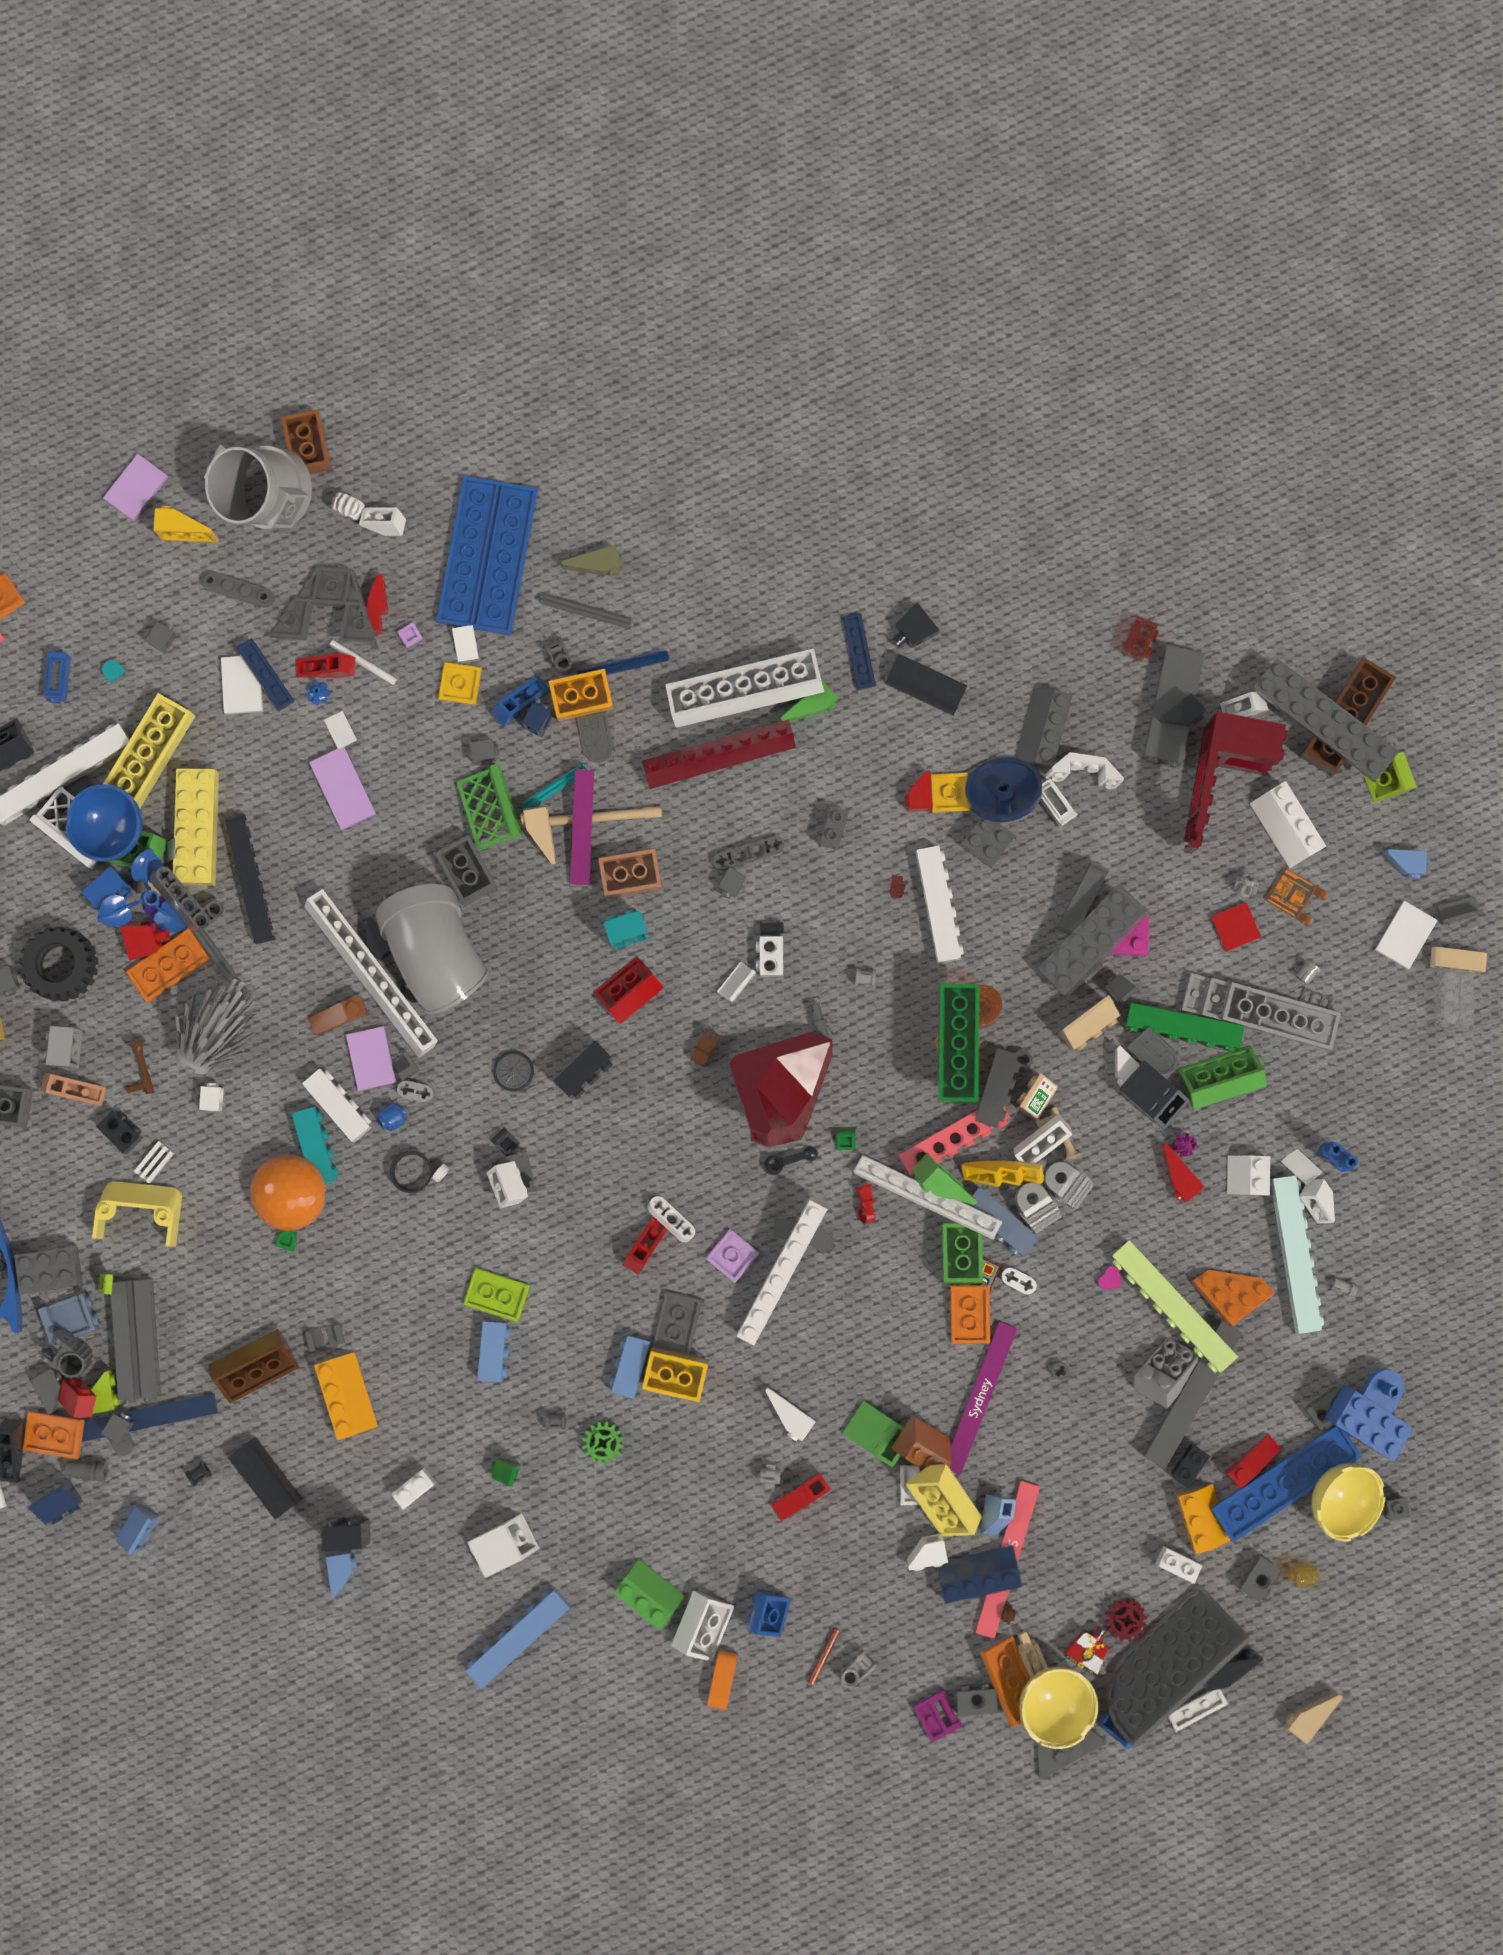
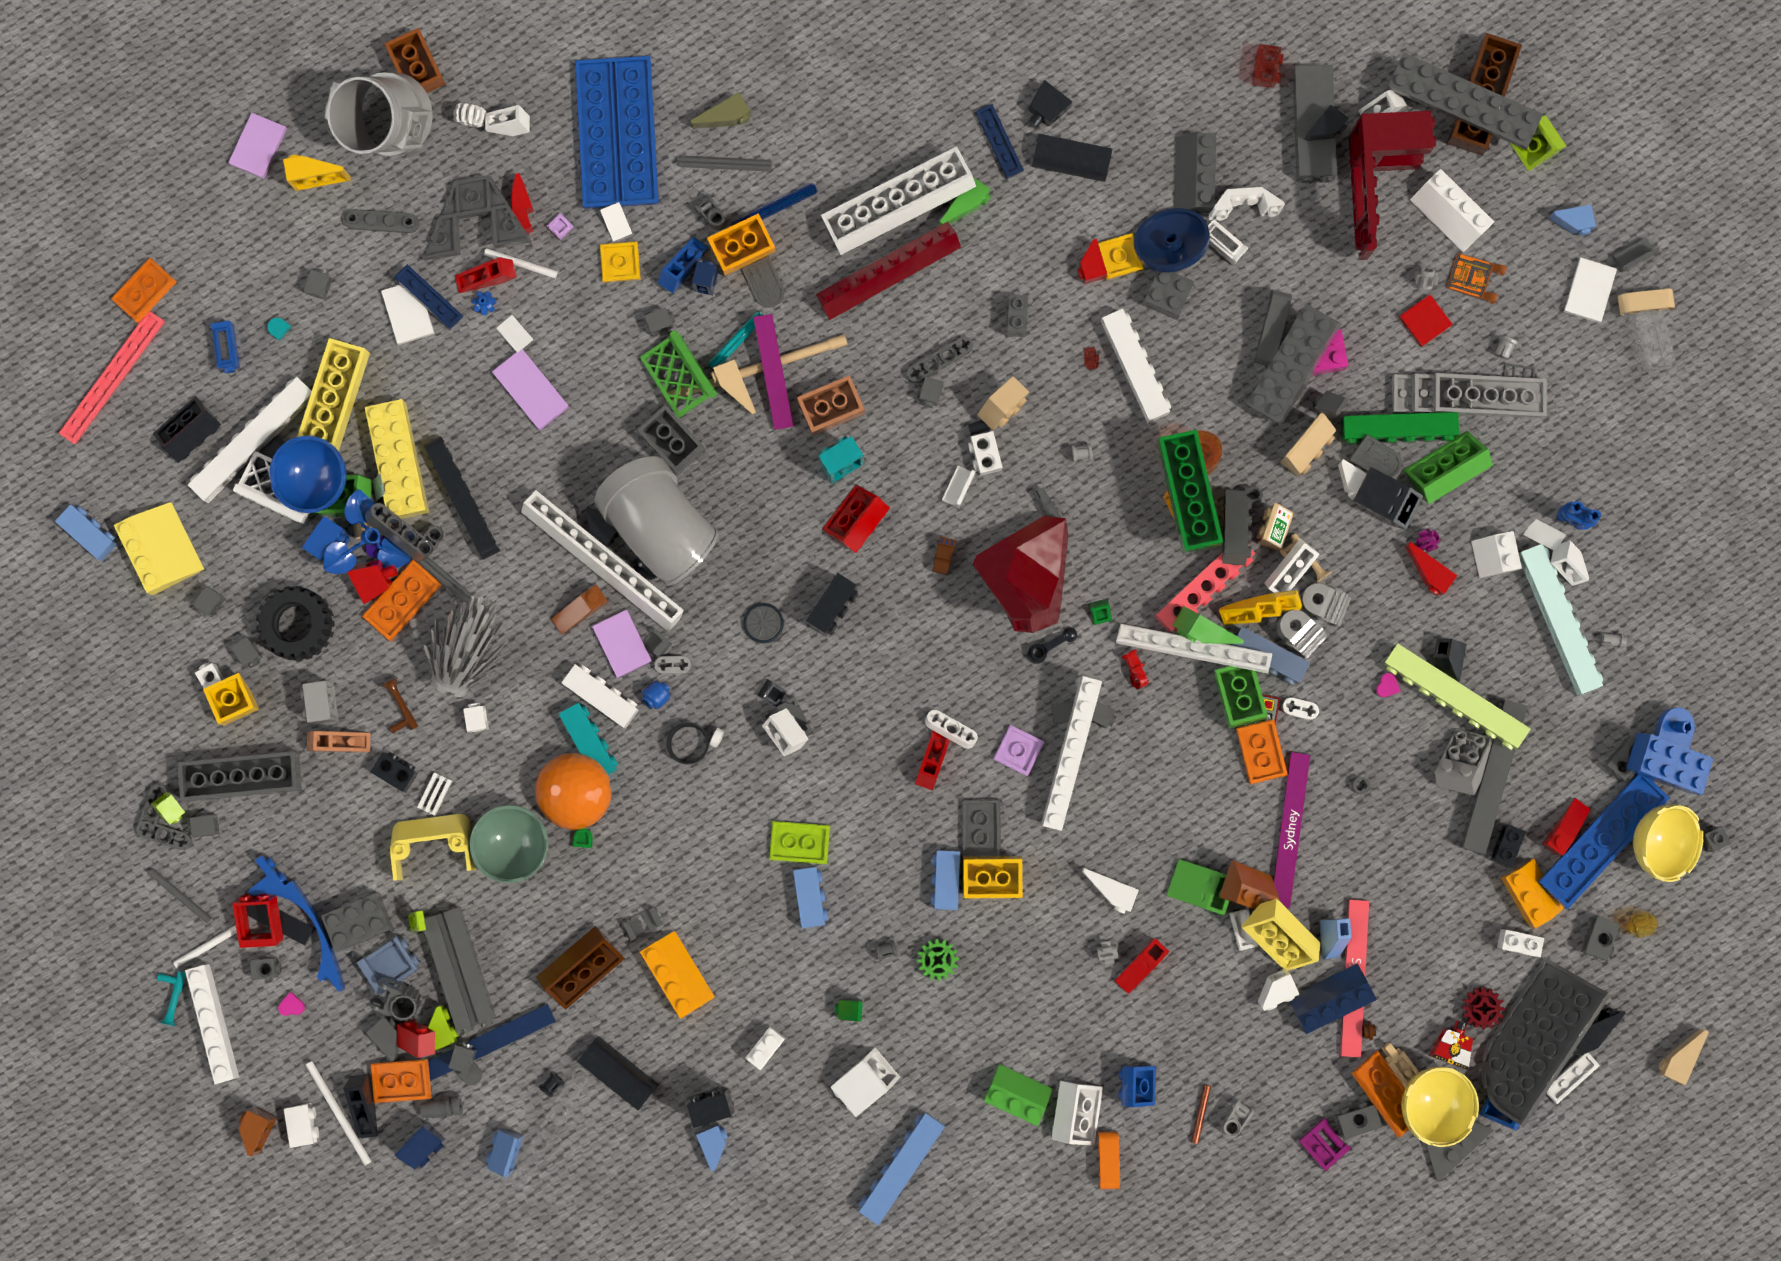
camera: 15 degrees left, 0 degrees up
orange plate [1192,1270,1275,1328] -> none
none -> sand green piece [470,805,548,883]
none -> tan brick [977,376,1029,431]
none -> black slope [1434,638,1467,681]

